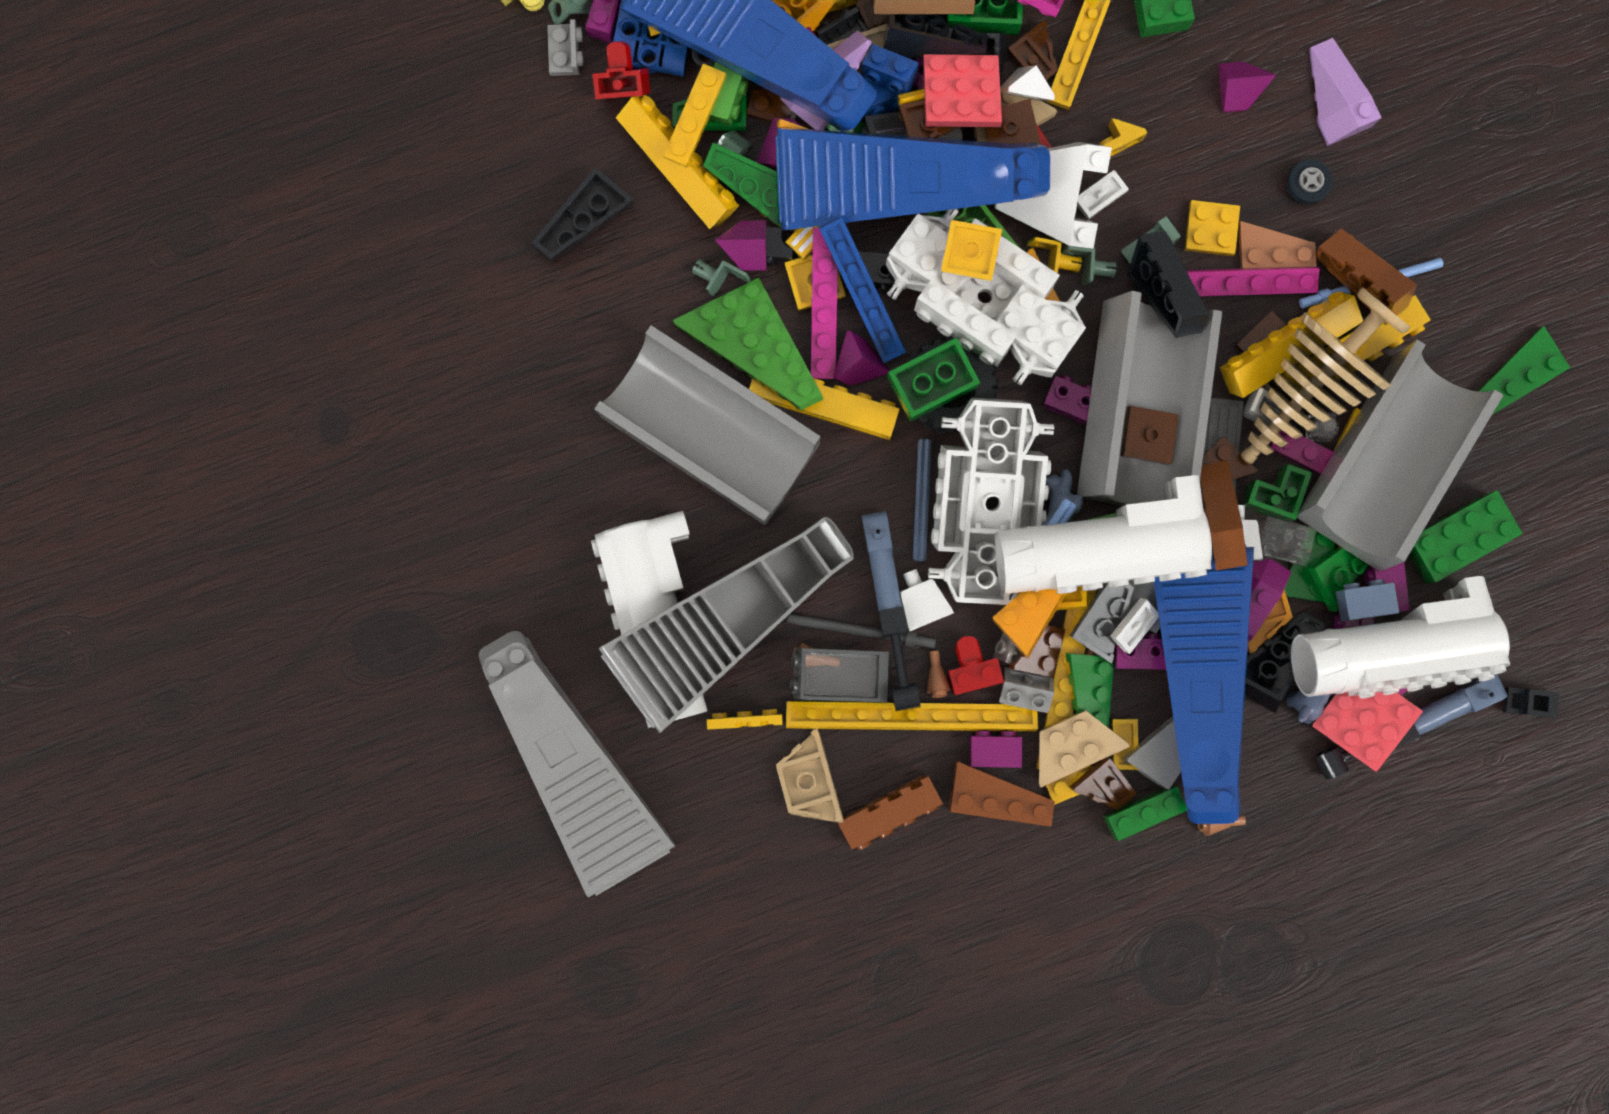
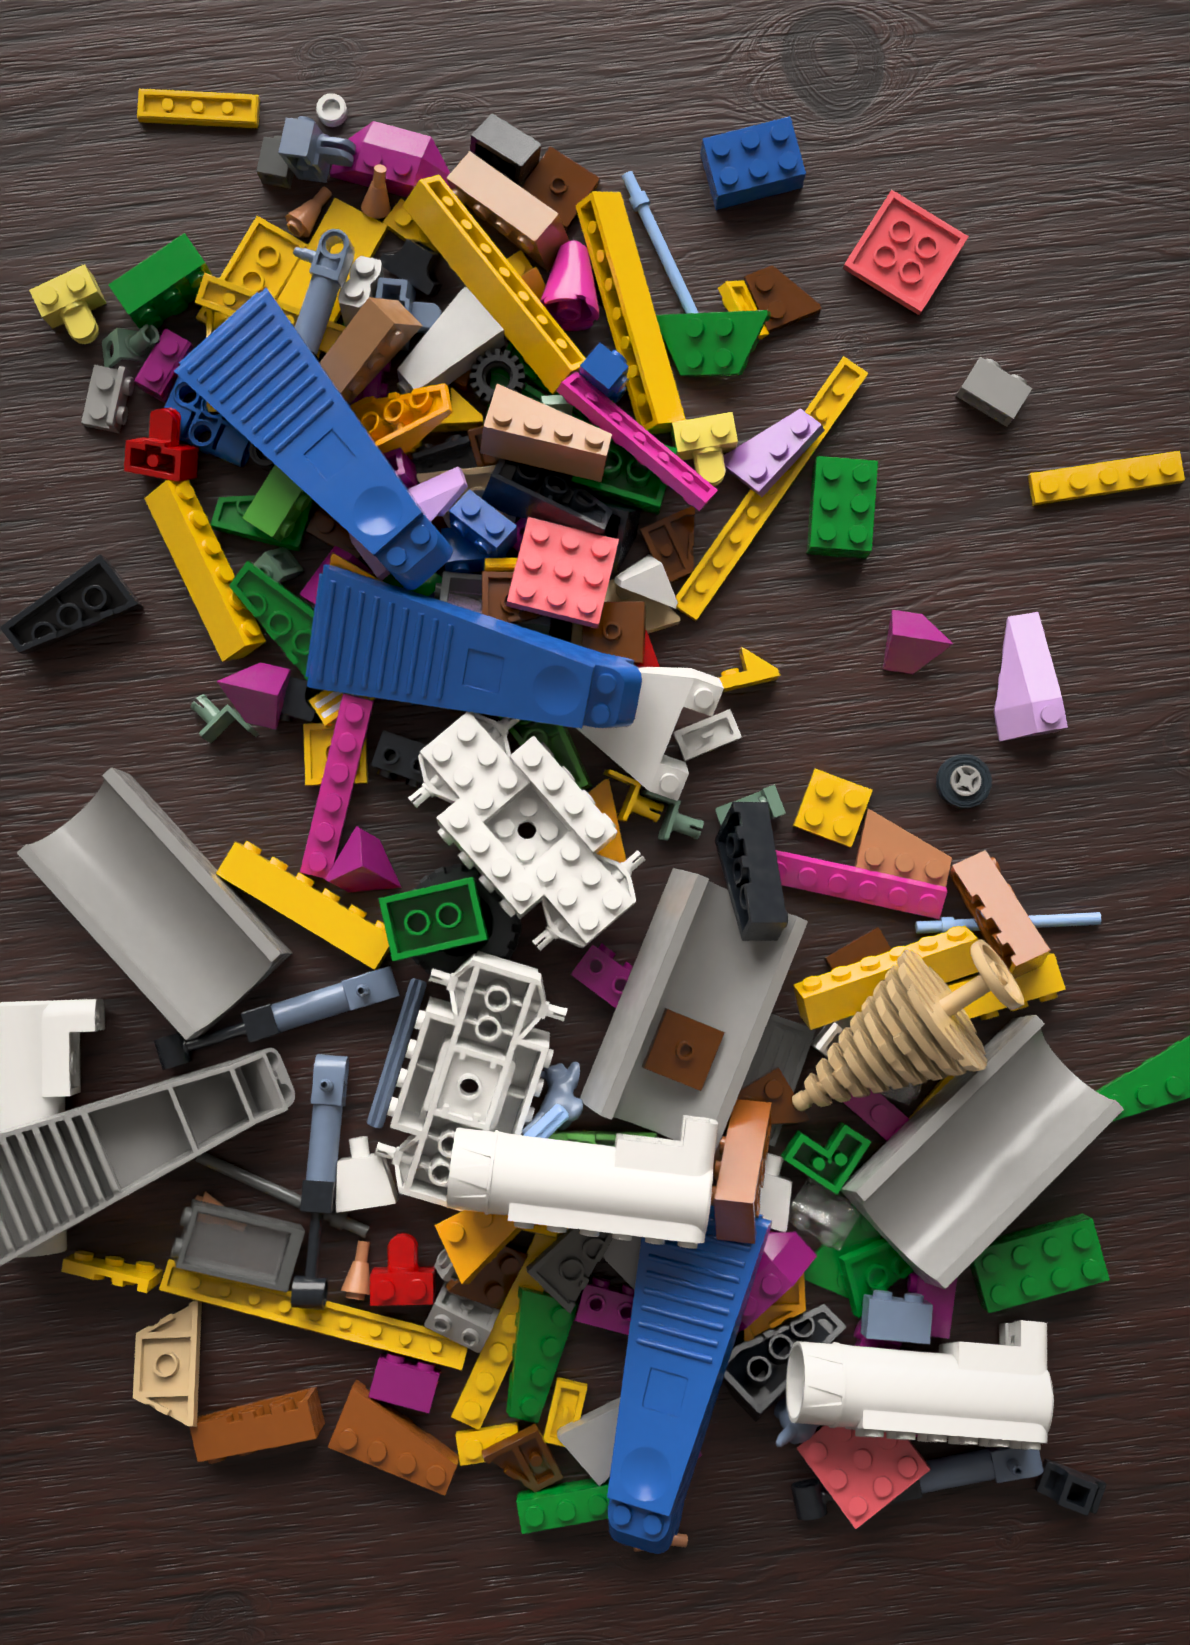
camera: 10 degrees right, 0 degrees up
yellow plate [663,64,727,168] -> none
bright green wing [673,278,823,410] -> none
blue plate [819,216,906,363] -> none
yellow plate [941,220,1002,281] -> none
tan wing [1039,710,1130,787] -> none
white plate [1110,598,1159,654] -> none
none -> piece [154,966,400,1070]

